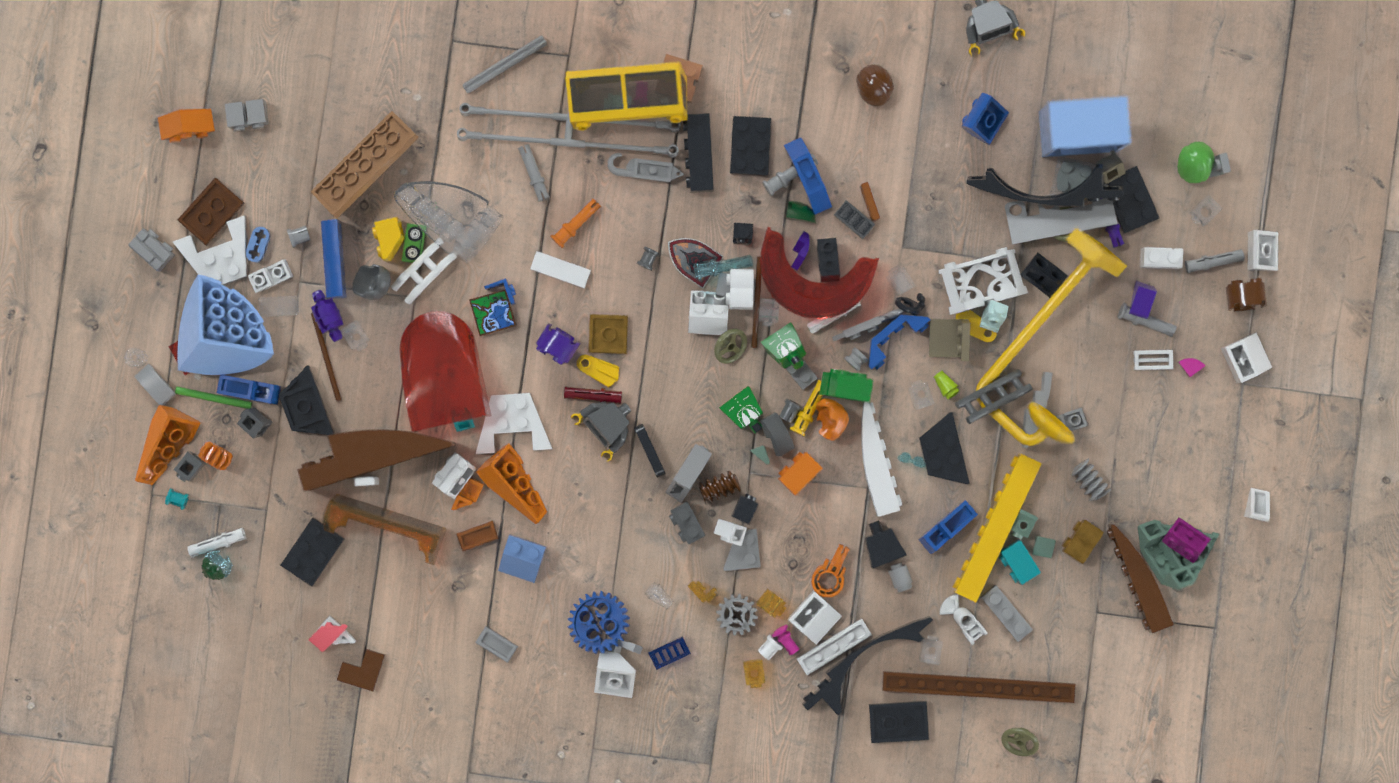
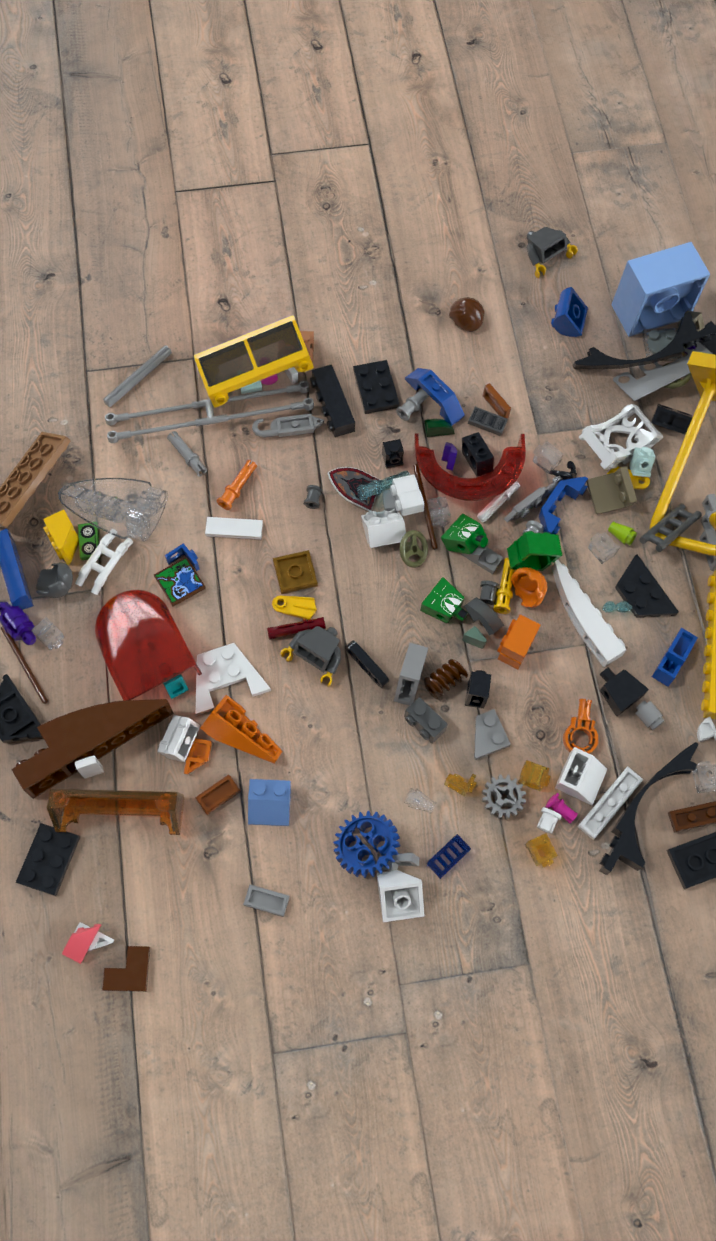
camera: 15 degrees left, 20 degrees down
dark purple brick [536,323,581,365] -> none
white brick [714,519,747,546] -> none

